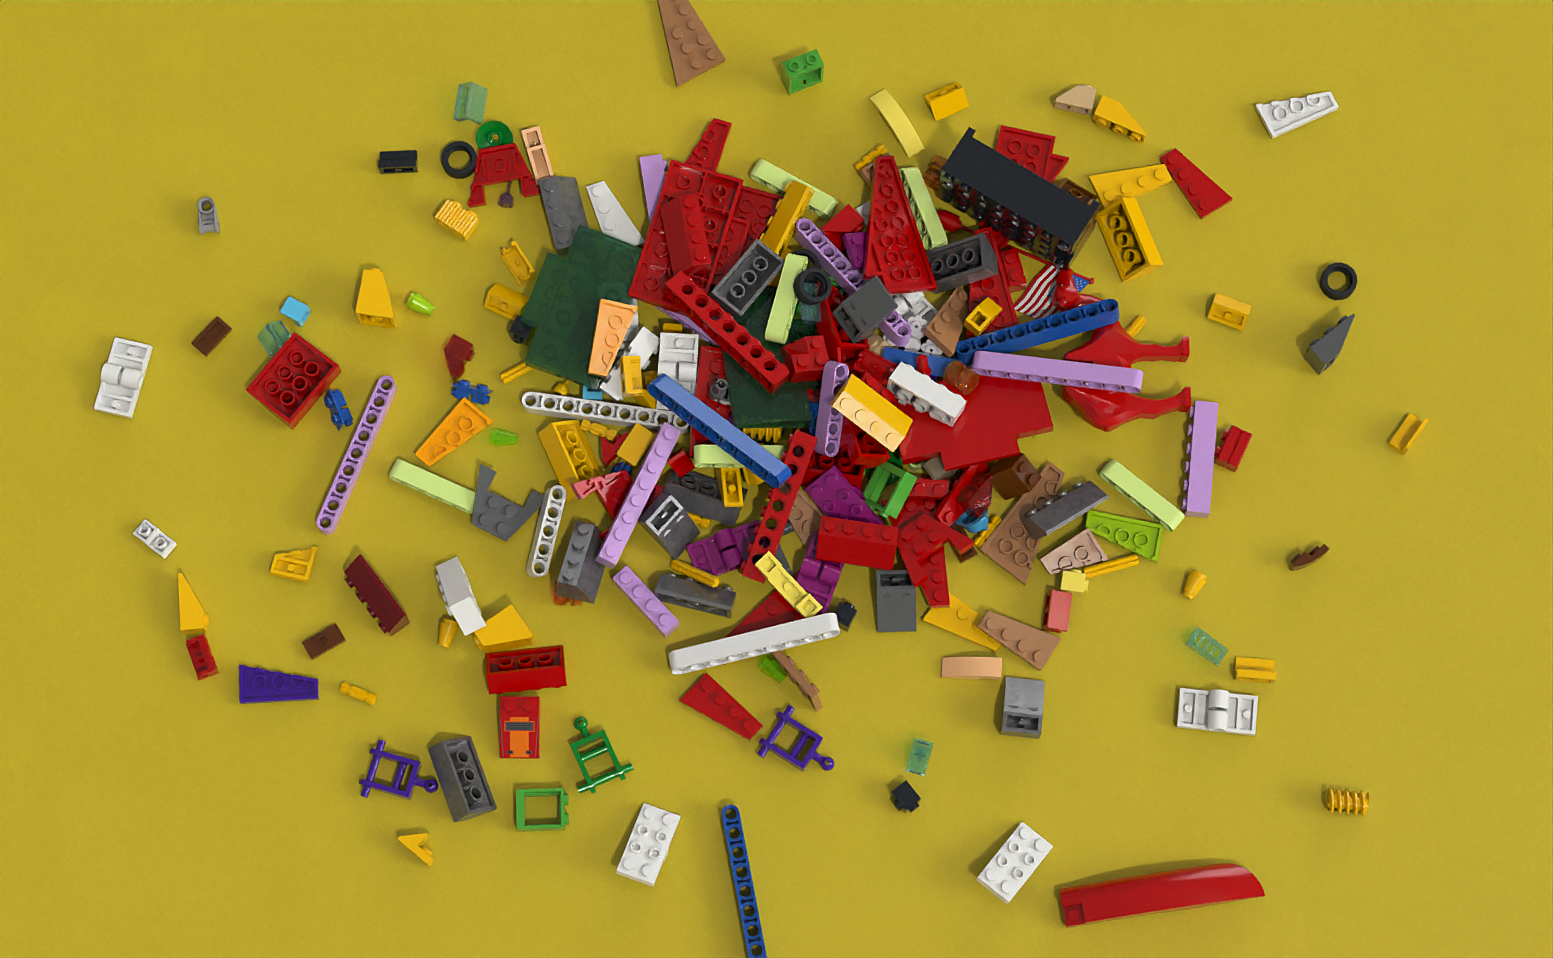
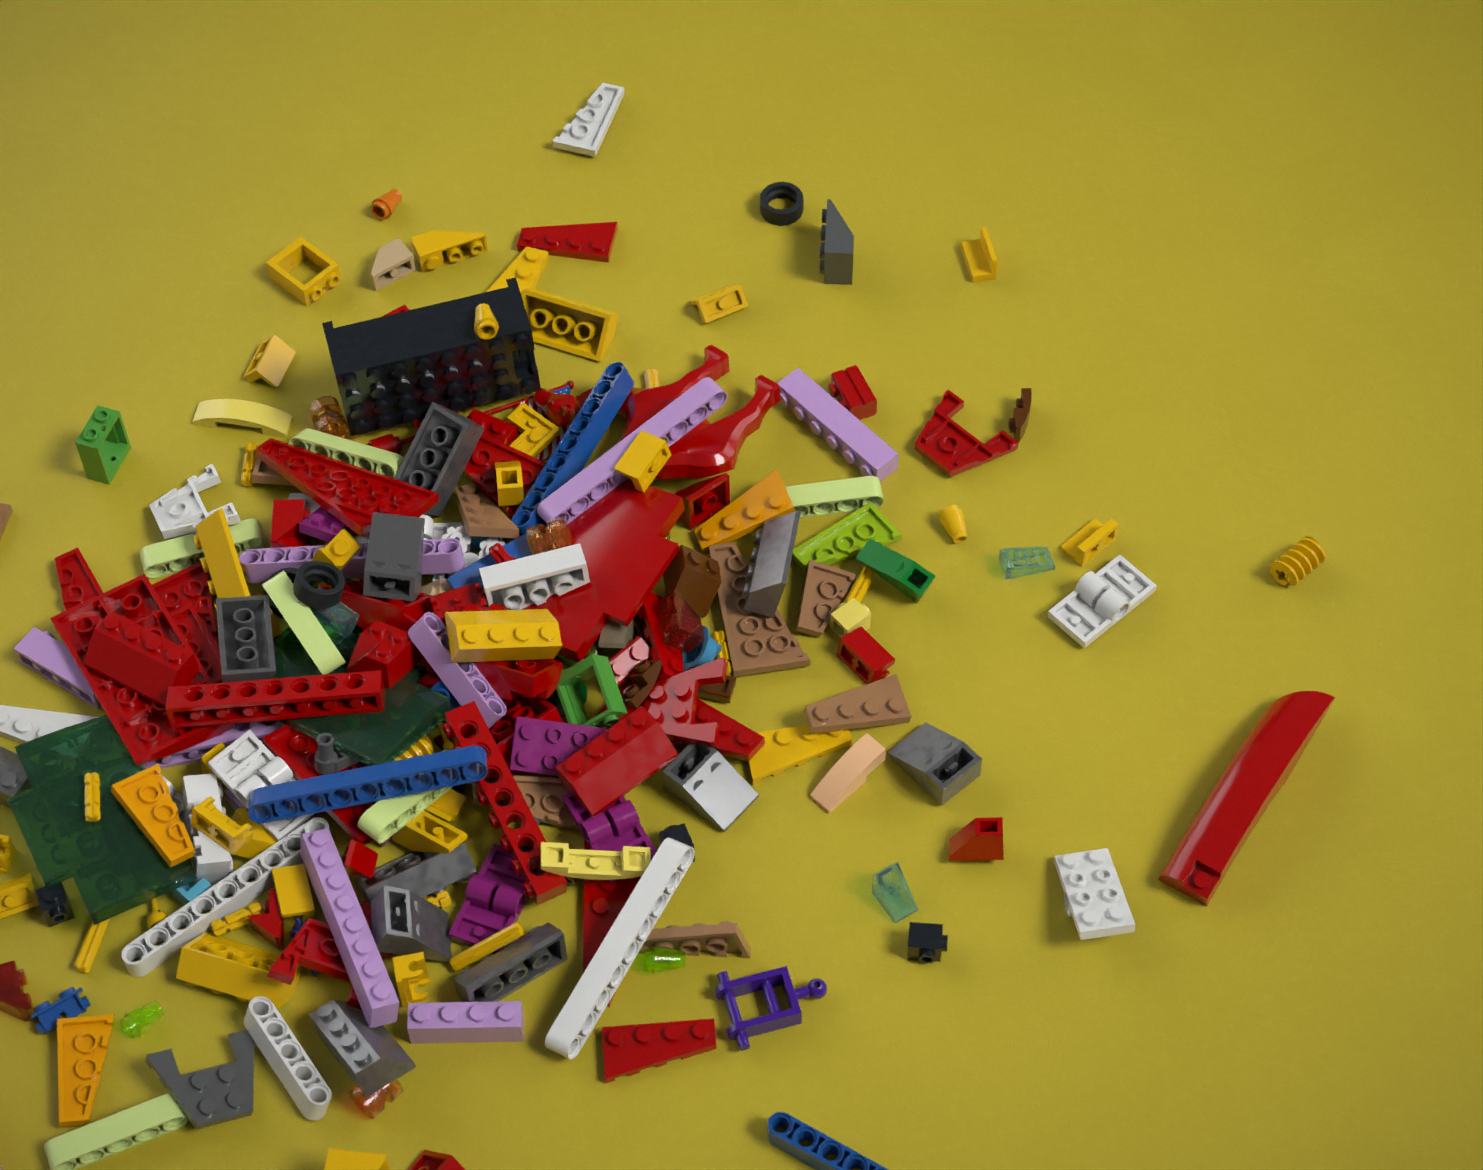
camera: 45 degrees left, 20 degrees down
none -> yellow axle [84,772,101,822]
none -> white wing [149,464,241,539]
none -> yellow window [266,236,342,306]
none -> yellow slope [312,529,363,571]
none -> orange cone [371,189,402,220]
none -> yellow hinge [393,952,430,1007]
none -> yellow cone [474,304,499,340]
none -> yellow plate [507,403,560,457]
none -> yellow panel [614,431,671,493]
none -> reddish brown slope [622,659,662,709]
none -> red slope [675,473,730,530]
none -> light orange wing [694,469,796,554]
none -> green slope [855,539,936,603]
none -> red wing [914,389,1019,477]
none -> red slope [949,817,1004,861]

